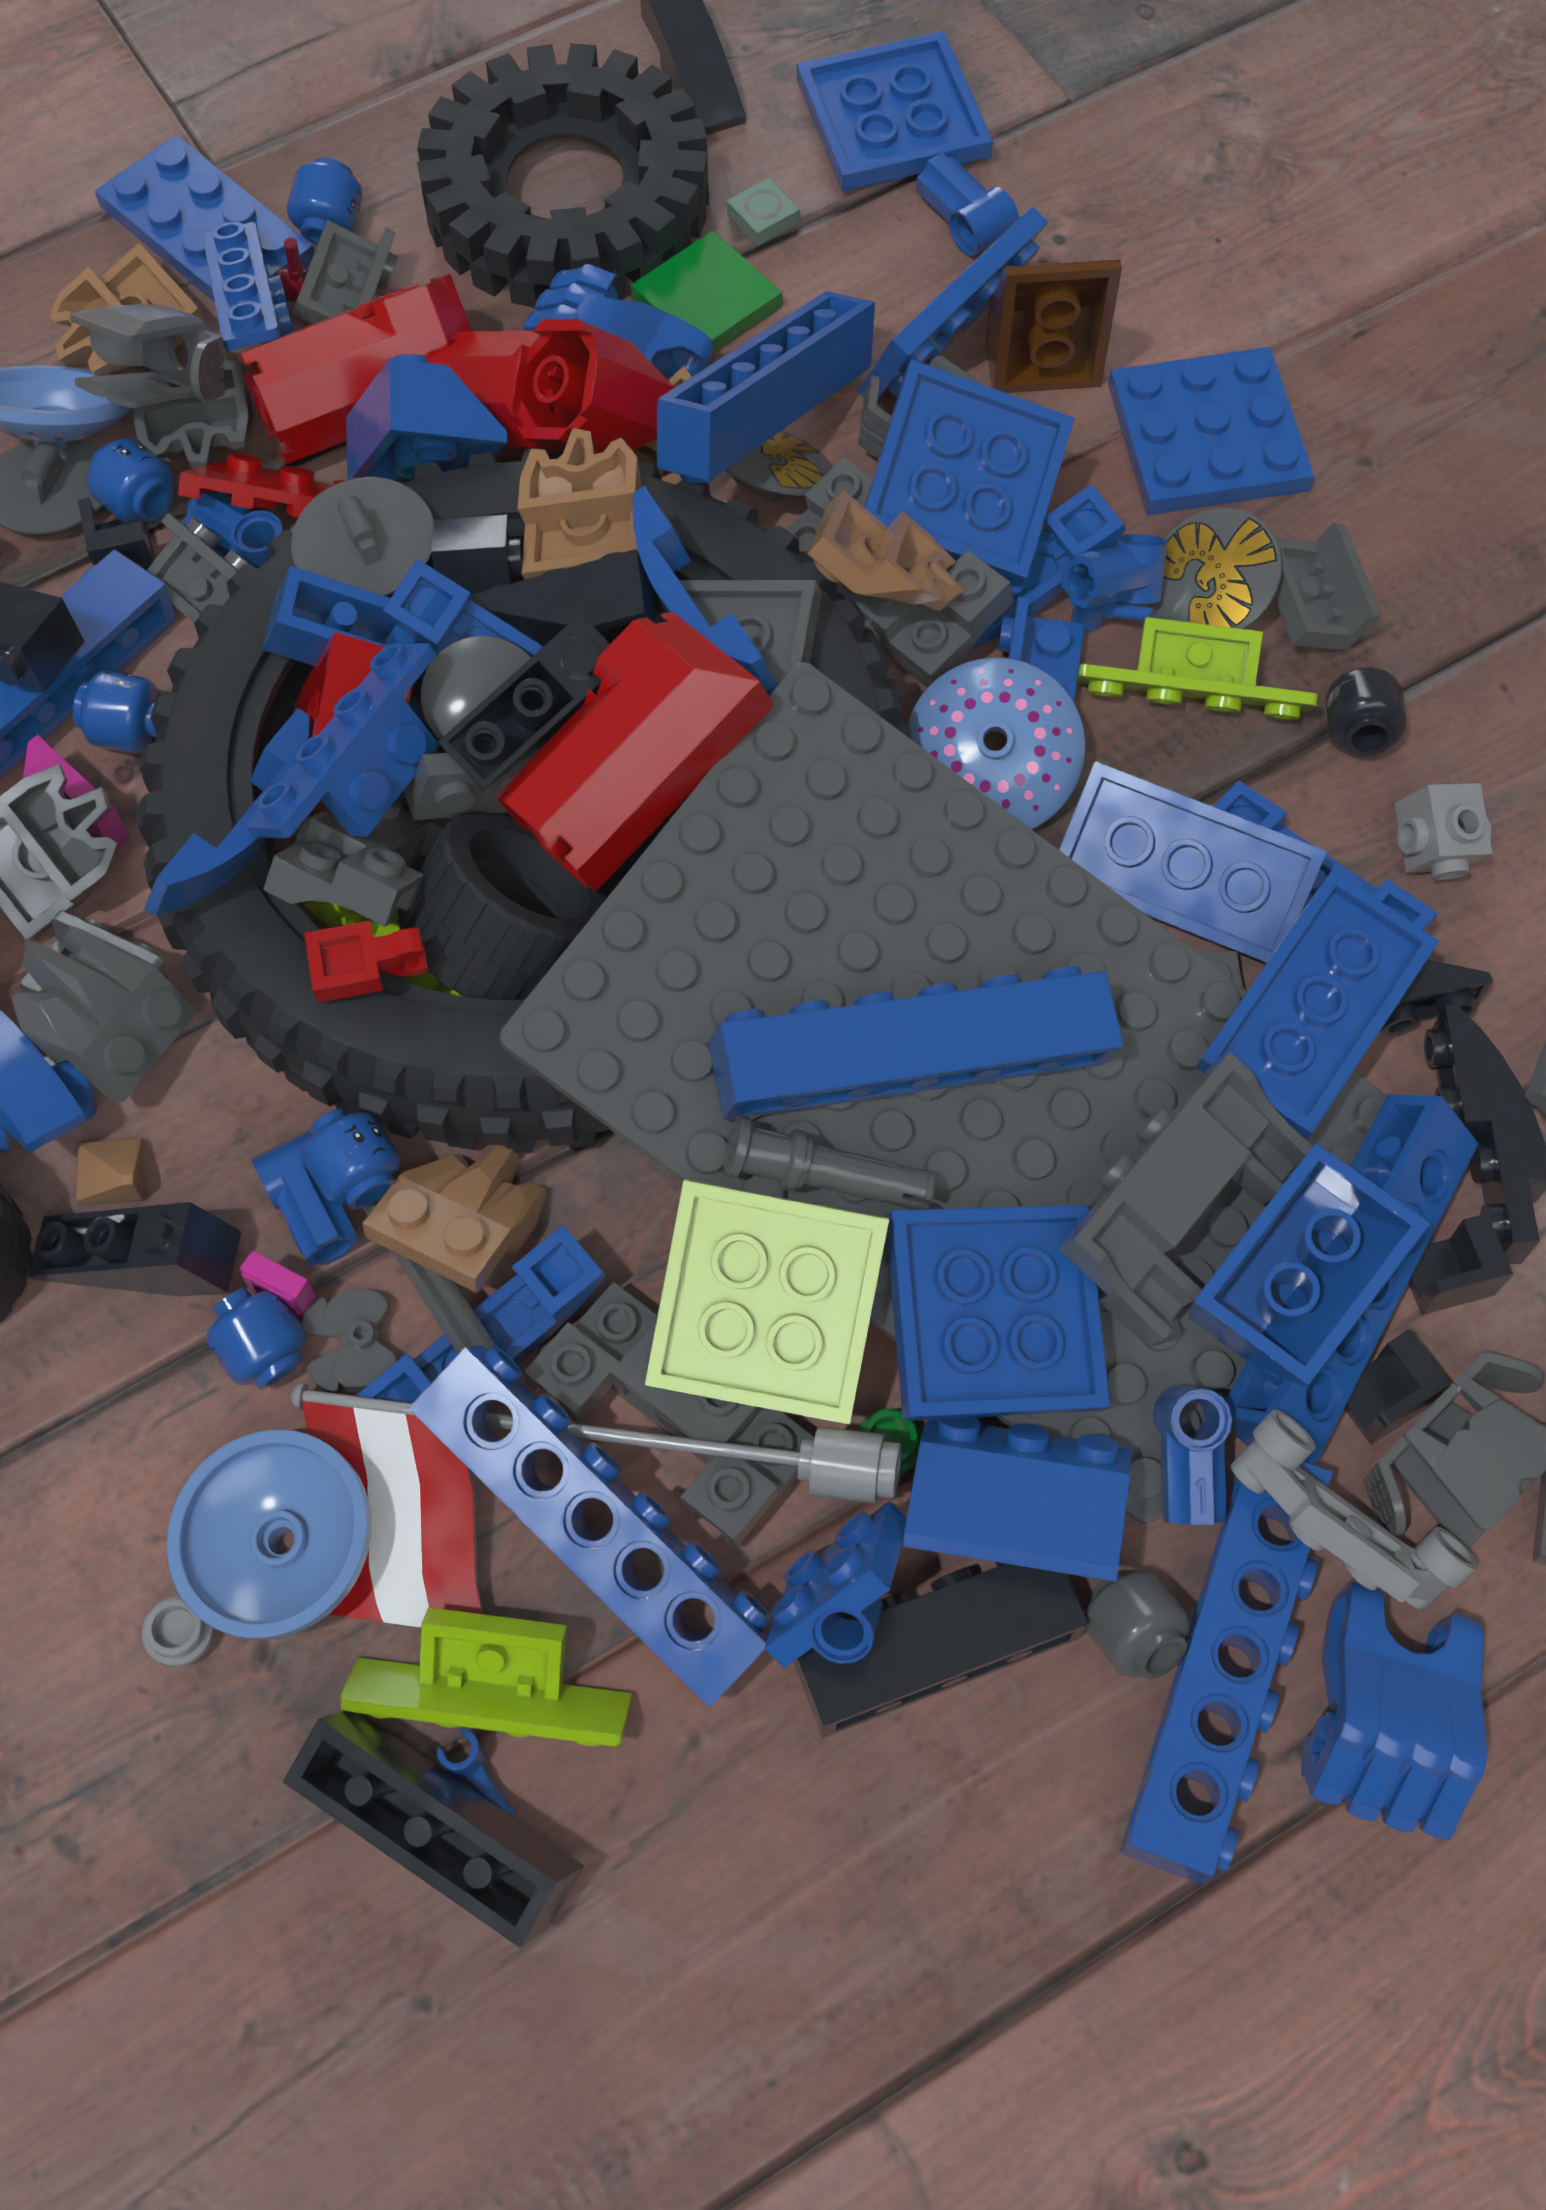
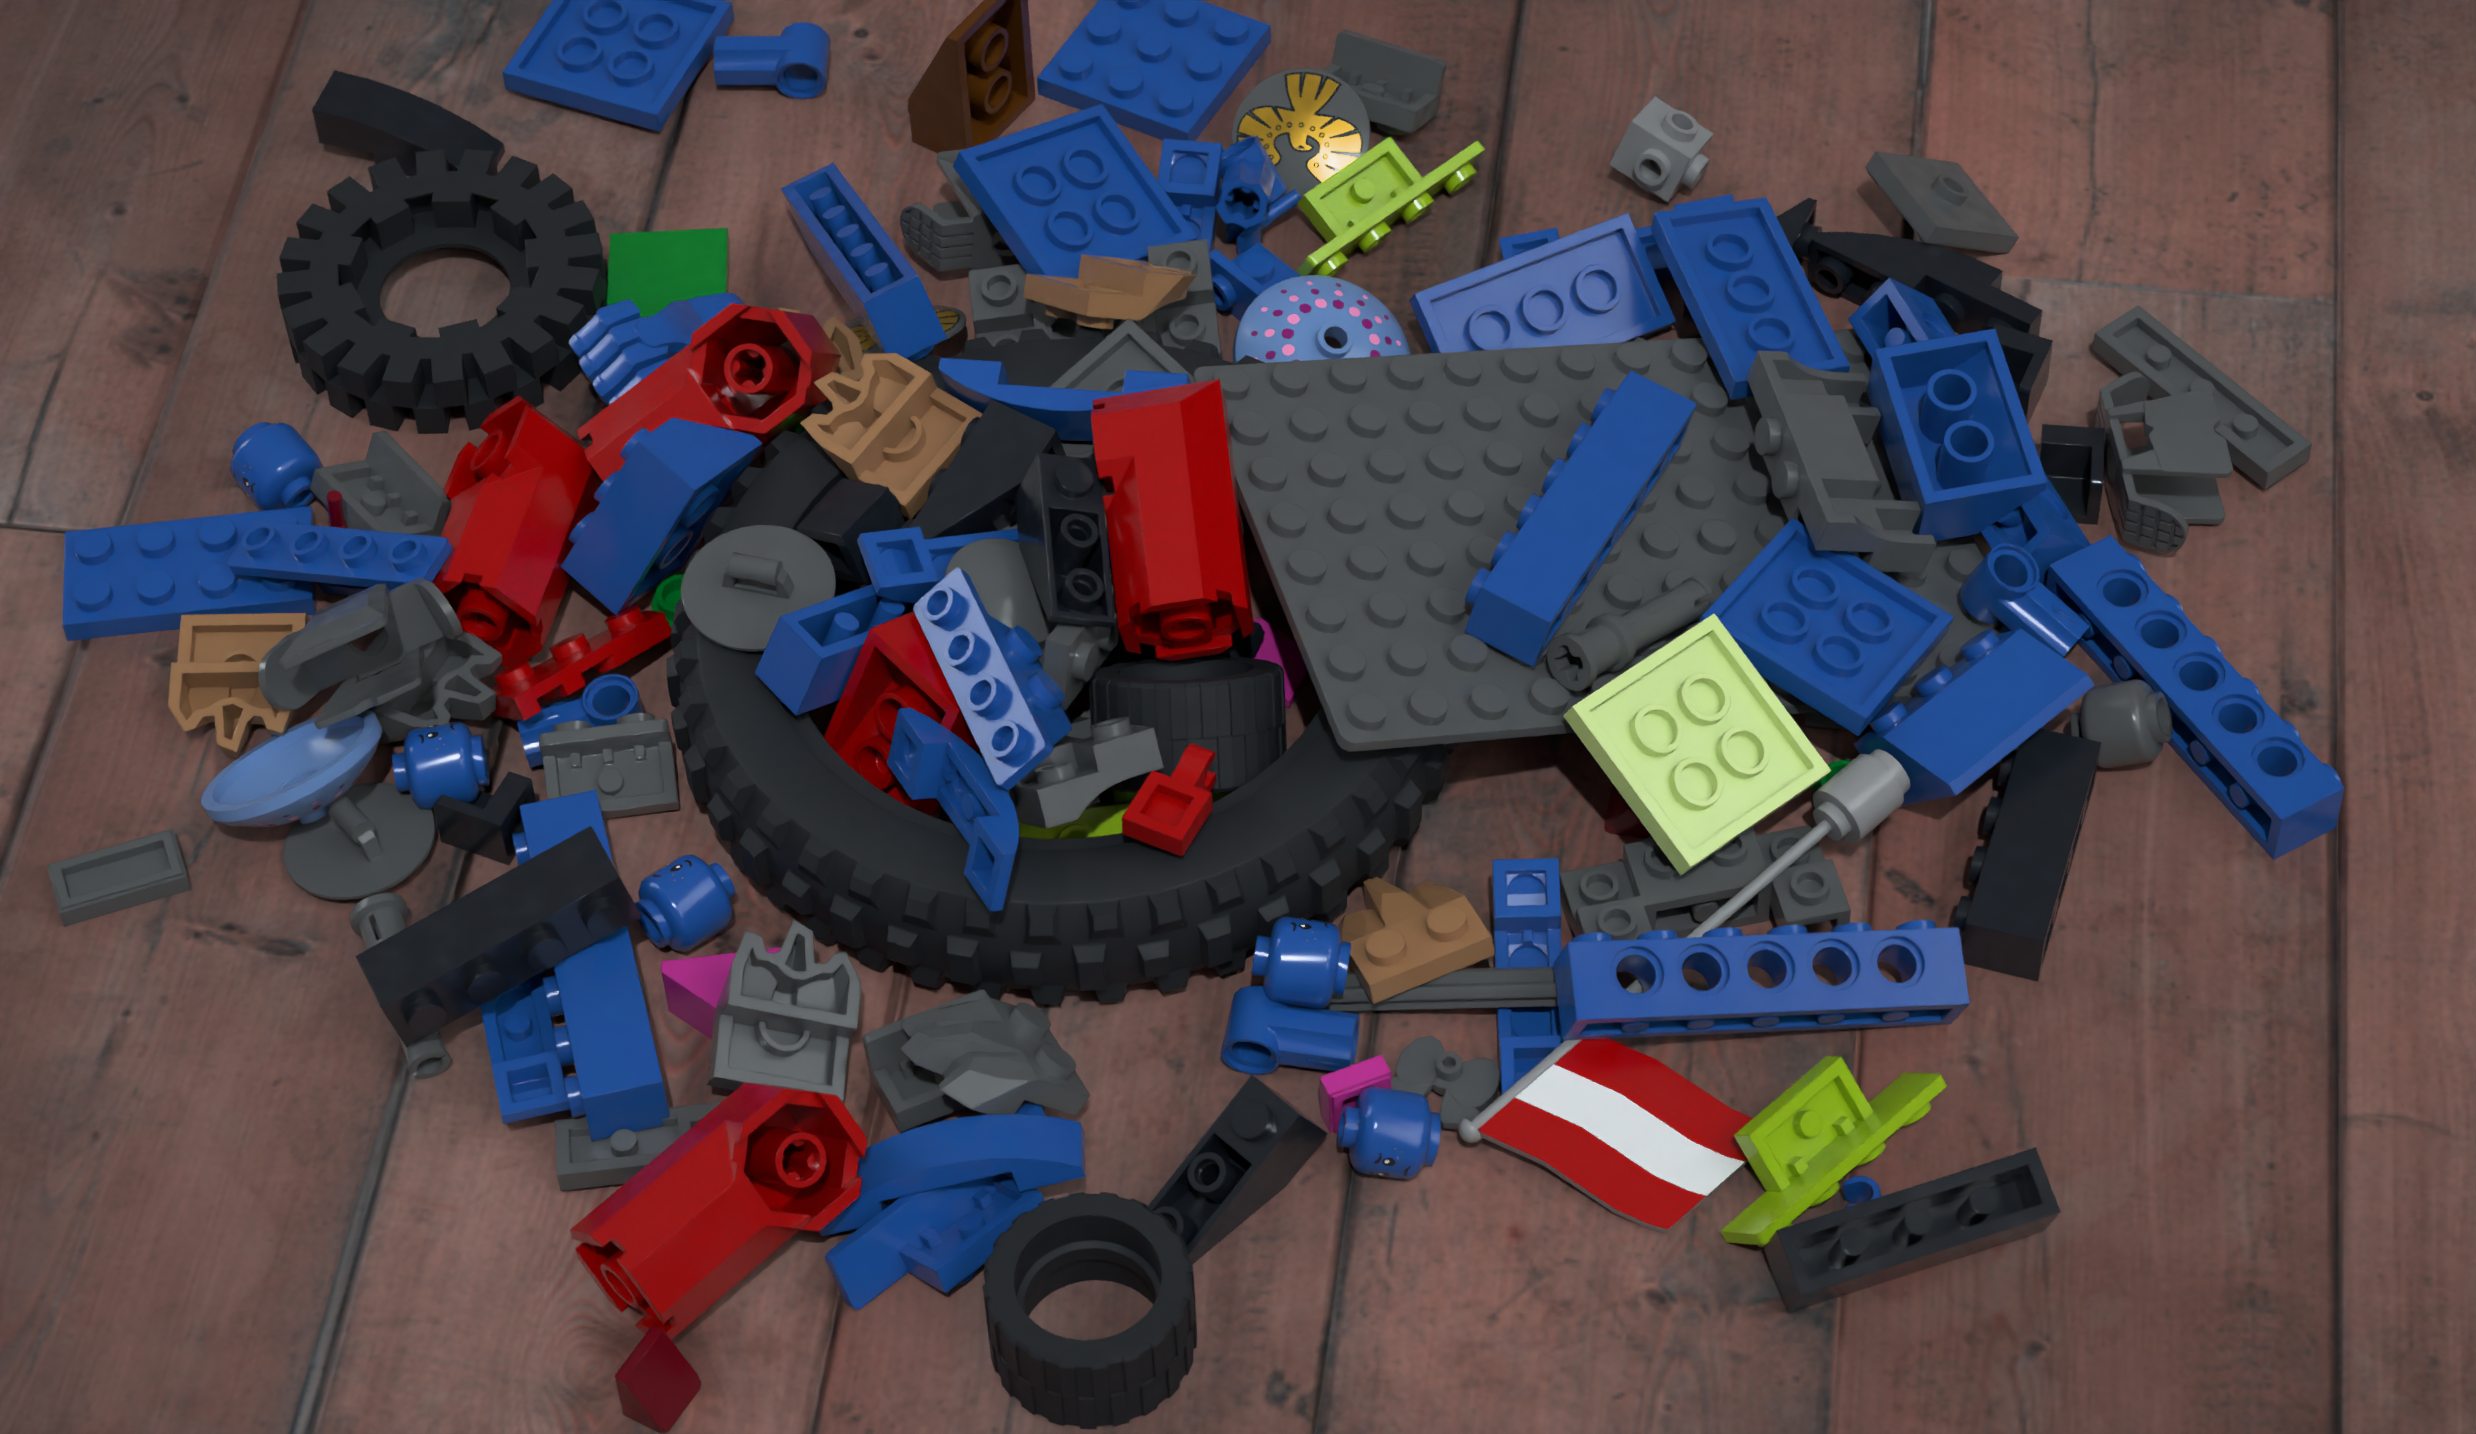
camera: 50 degrees left, 15 degrees down
medium nougat slope [76,1138,144,1205] -> none
light grey plate [142,1596,214,1668] -> none
medium blue dish [167,1430,371,1640] -> none
sand green tile [726,177,800,247] -> none
blue plate [764,1501,907,1668] -> none
blue plate [858,206,1048,402] -> none
light grey plate [1231,1409,1478,1611] -> none
blue piece [1301,1581,1487,1840] -> none
black head [1325,667,1407,757] -> none

